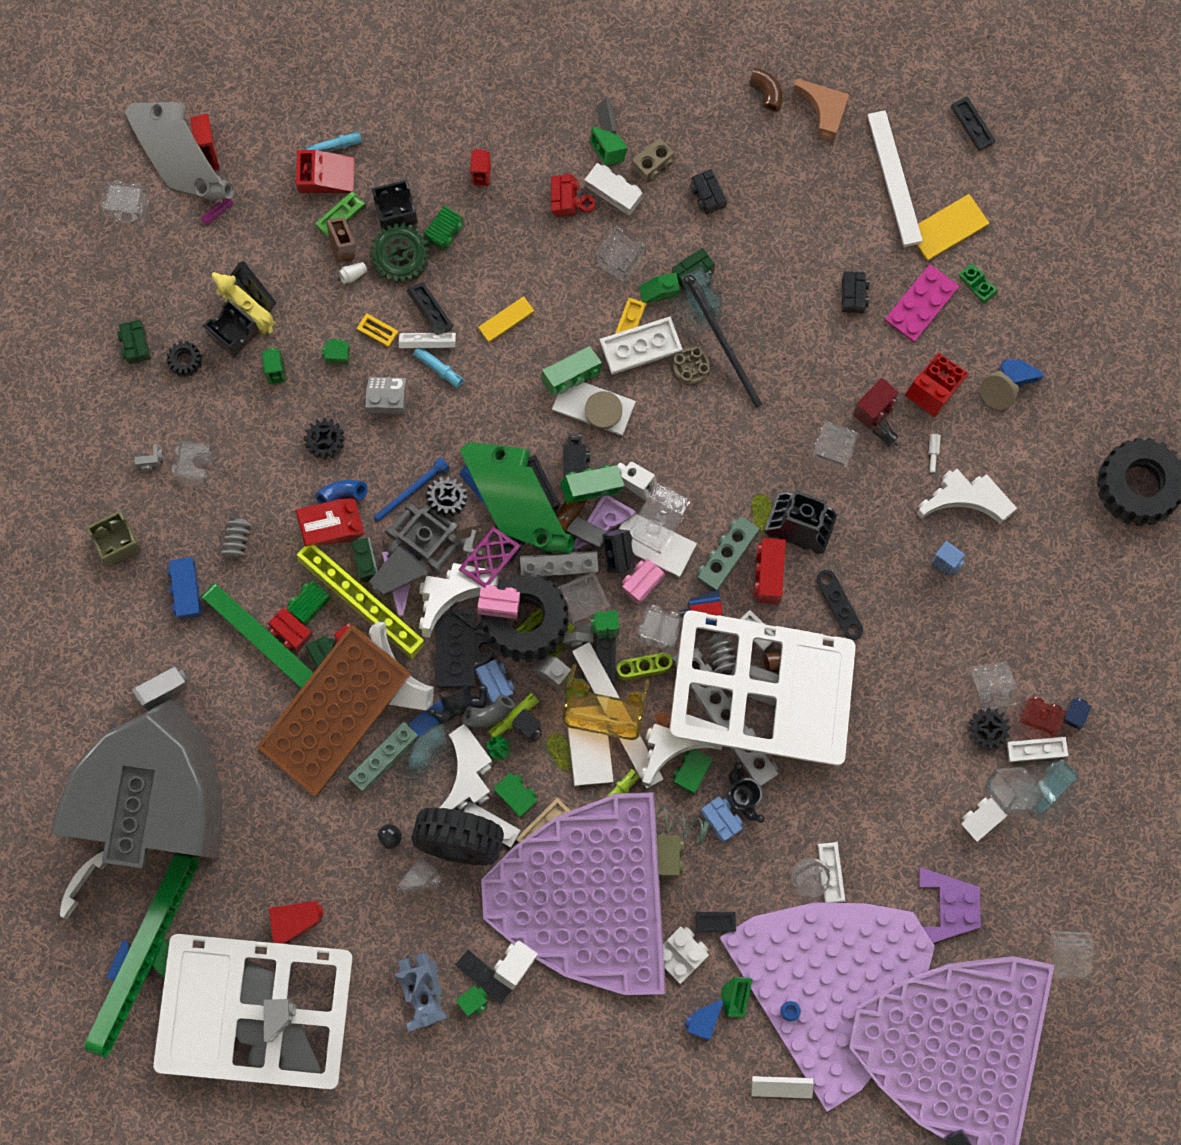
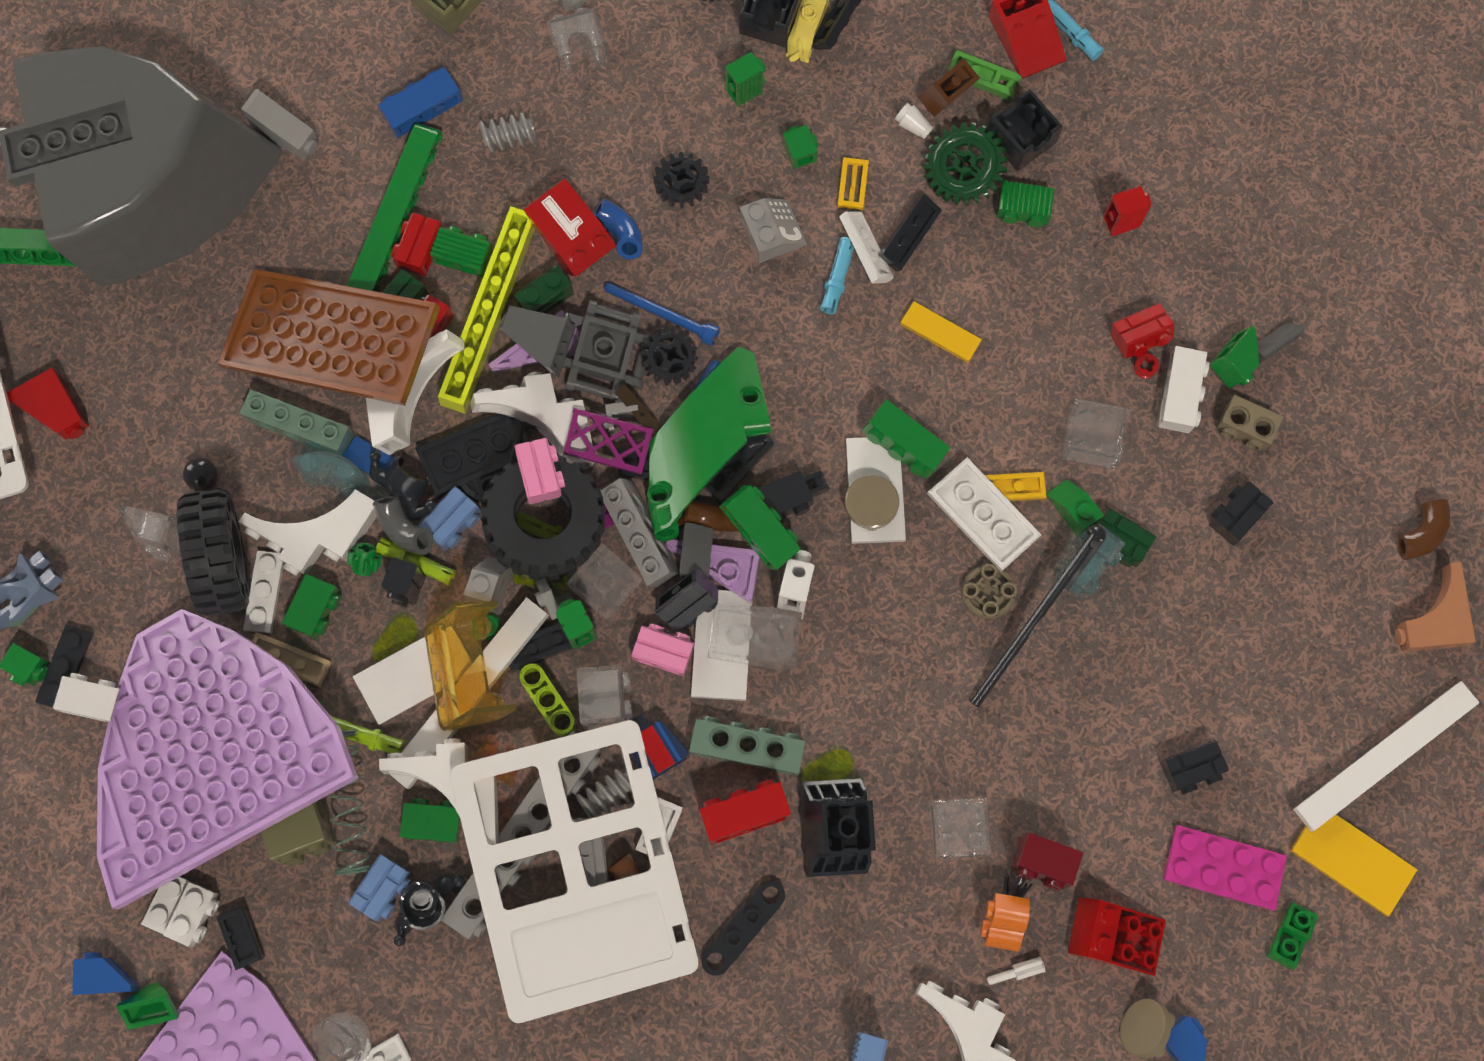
camera: 65 degrees right, 0 degrees up
none -> orange brick [980,893,1030,952]

